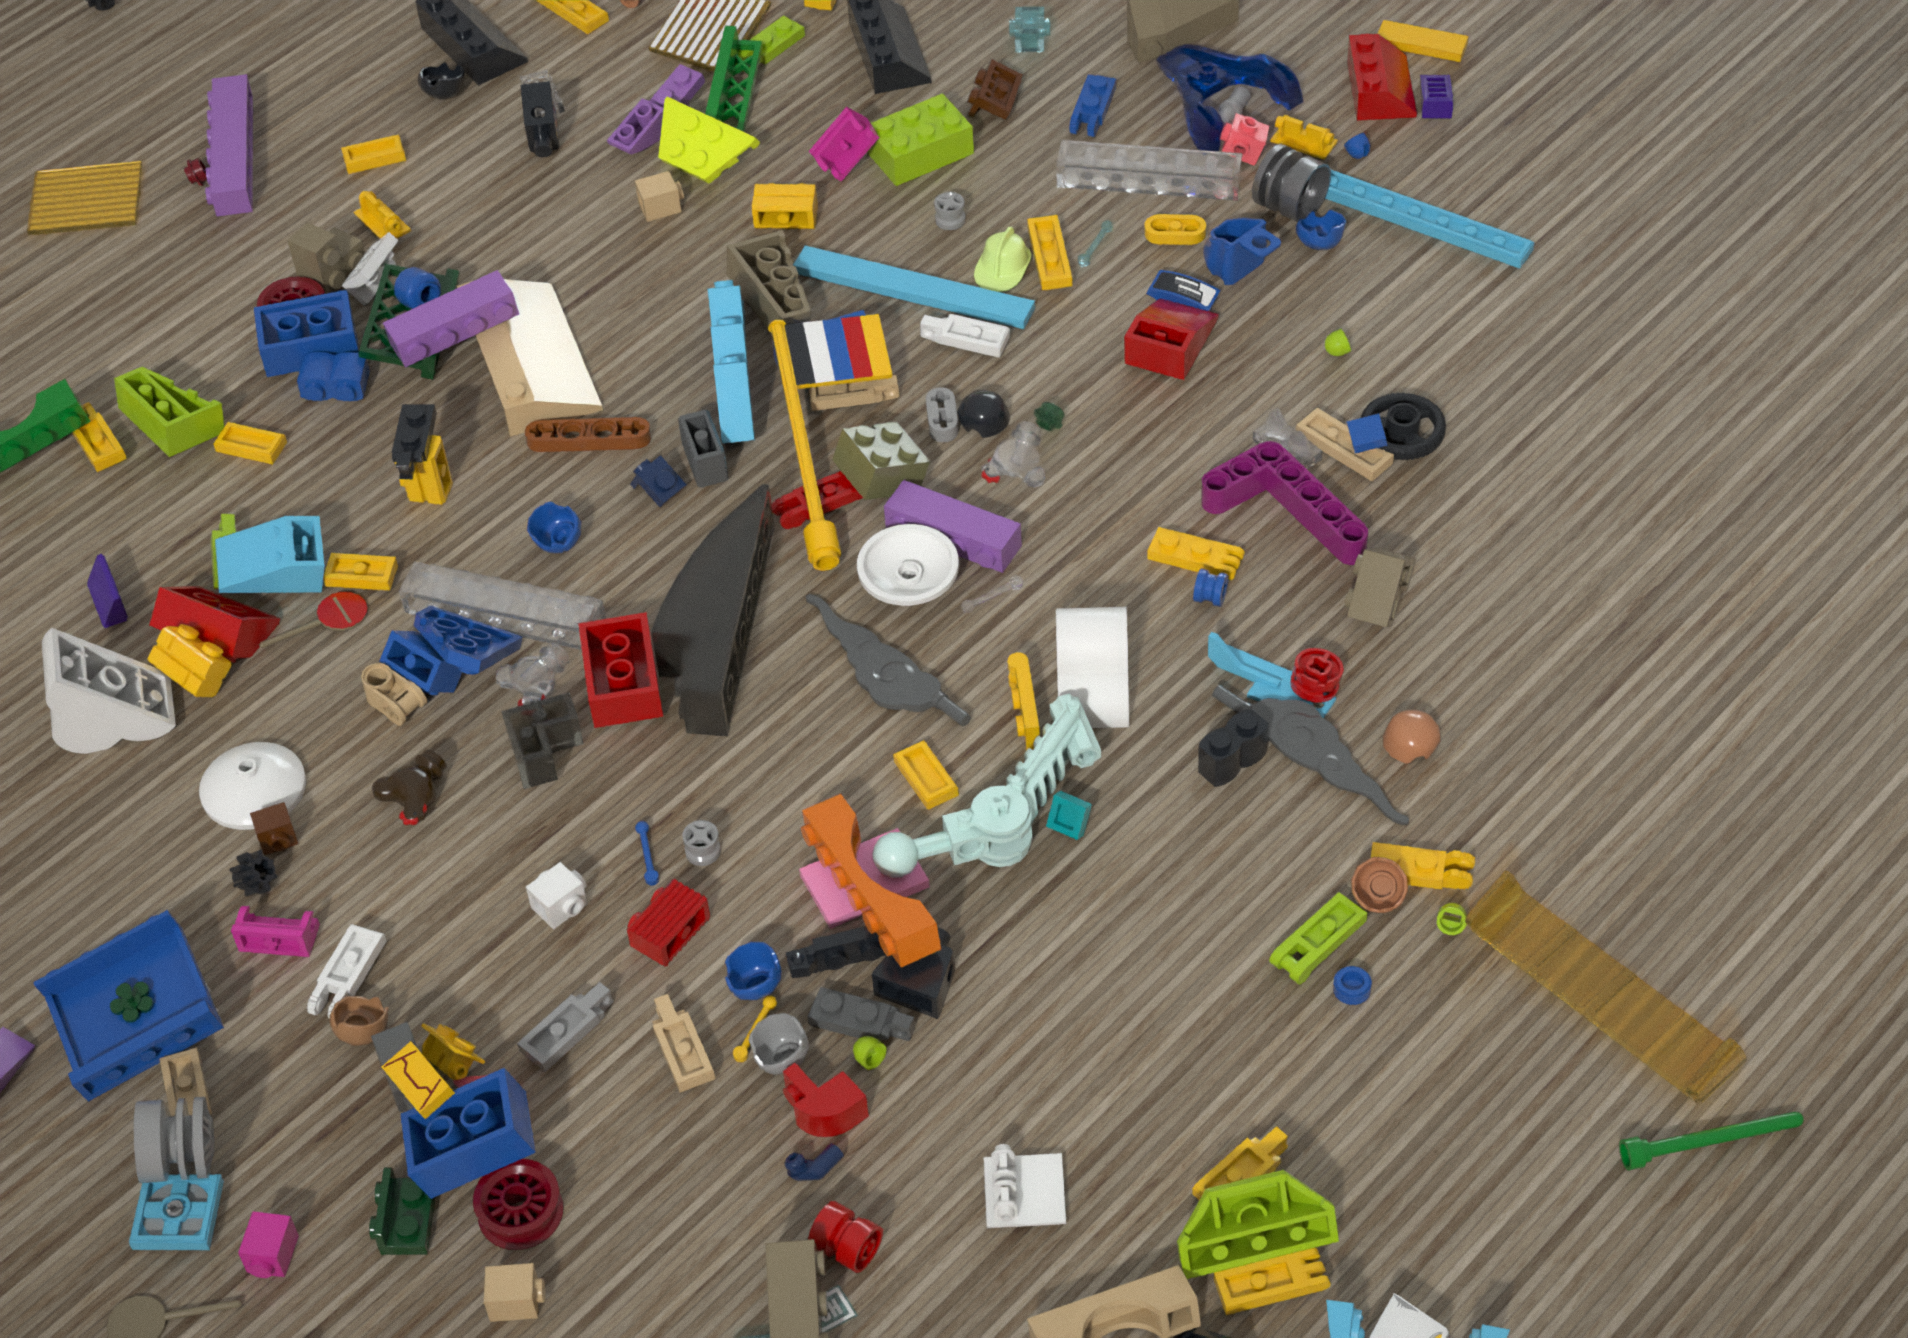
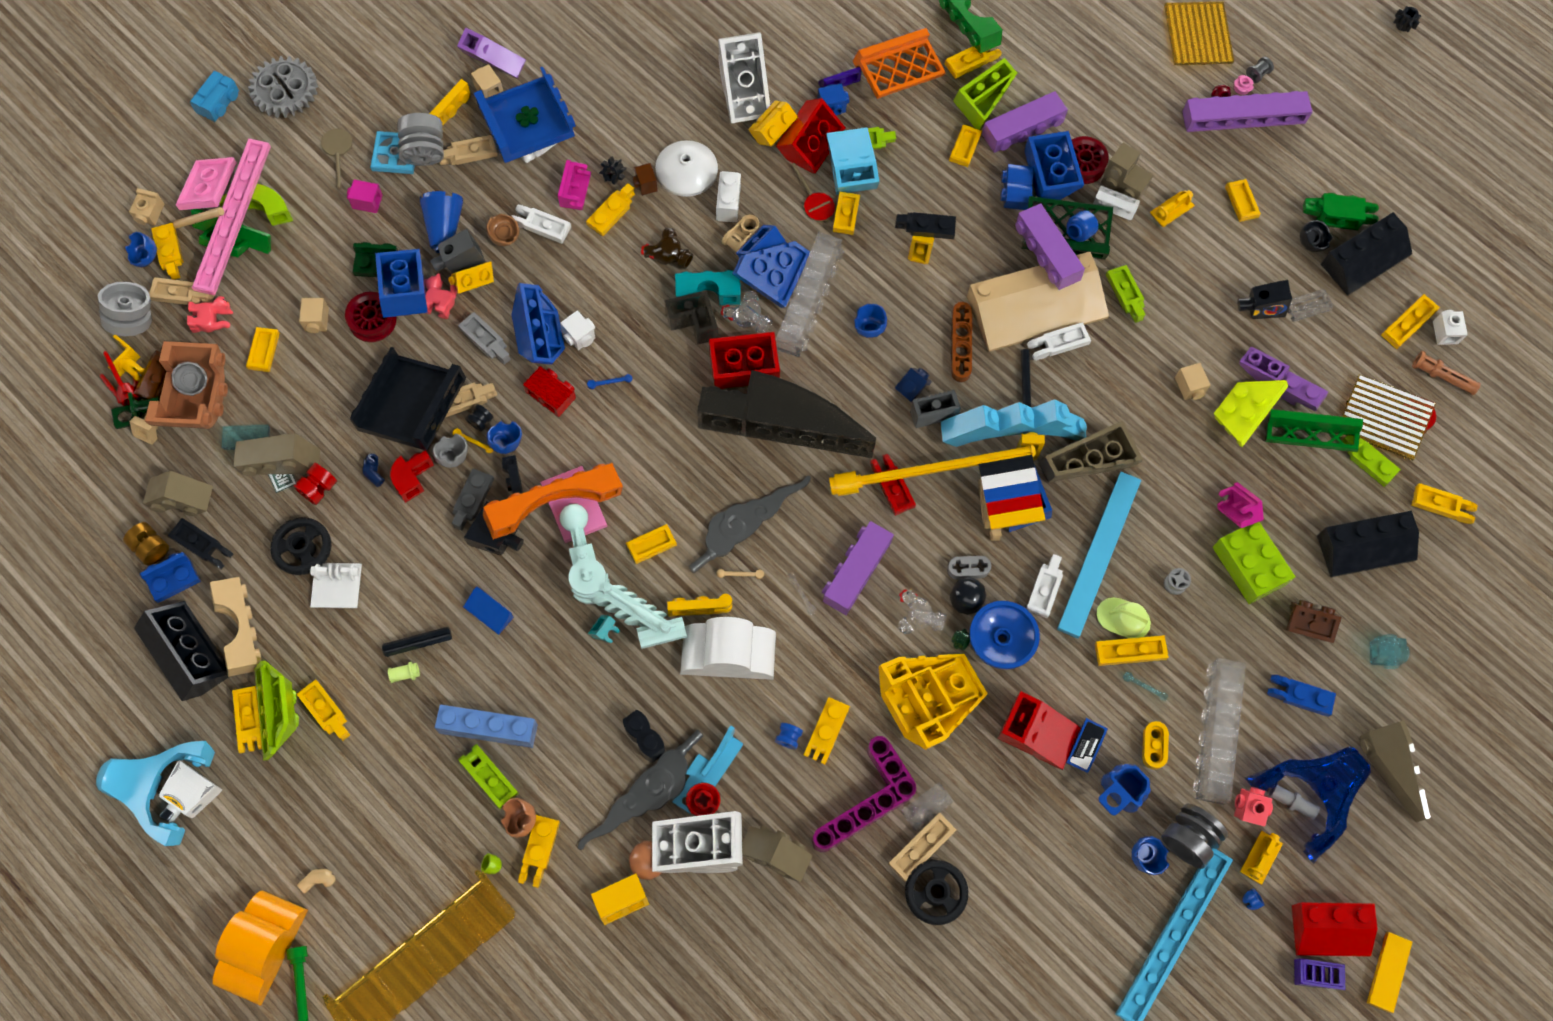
camera: 85 degrees right, 20 degrees up
yellow tile [381,1041,455,1119] -> none
light grey wheel [682,820,721,866] -> none
yellow brick [752,183,818,229] -> none
olive piece [832,422,930,500] -> none
lime hinge [853,1036,887,1070] -> none
white dish [857,524,959,606] -> none
lime hinge [1325,328,1351,356] -> none
blue tile [1333,966,1372,1005] -> none
blue tile [1347,414,1387,454] -> none
none -> light orange brick [213,890,308,1006]
none -> black wheel [270,517,332,575]
none -> tan arm [297,869,335,893]
none -> black panel [350,347,466,451]
none -> black axle [382,627,452,657]
none -> yellowish green pin [388,662,420,683]
none -> blue cone [420,191,463,253]
none -> yellow plate [429,79,471,126]
none -> medium blue brick [435,705,538,748]
none -> blue slope [463,586,514,635]
none -> black wheel [465,404,494,432]
none -> tan brick [471,64,503,98]
none -> blue wedge [511,283,565,365]
none -> yellow hinge [586,183,635,236]
none -> yellow hinge [591,874,650,926]
none -> white brick [652,811,743,873]
none -> teal arch [675,270,741,307]
none -> white brick [716,171,741,222]
none -> tan hinge [716,569,764,580]
none -> blue brick [817,83,849,116]
none -> orange fence [853,28,946,99]
none -> yellow wedge [879,654,988,750]
none -> blue dish [969,601,1040,670]
none -> medium lavender brick [982,91,1068,153]
none -> yellow plate [1016,432,1045,460]
none -> black bar [1021,349,1031,407]
none -> white hinge [1027,323,1091,361]
none -> lime hinge [1105,265,1146,323]
none -> bright pink plate [1234,75,1254,95]
none -> dark grey bush [1246,57,1274,83]
none -> green hinge [1303,193,1379,231]

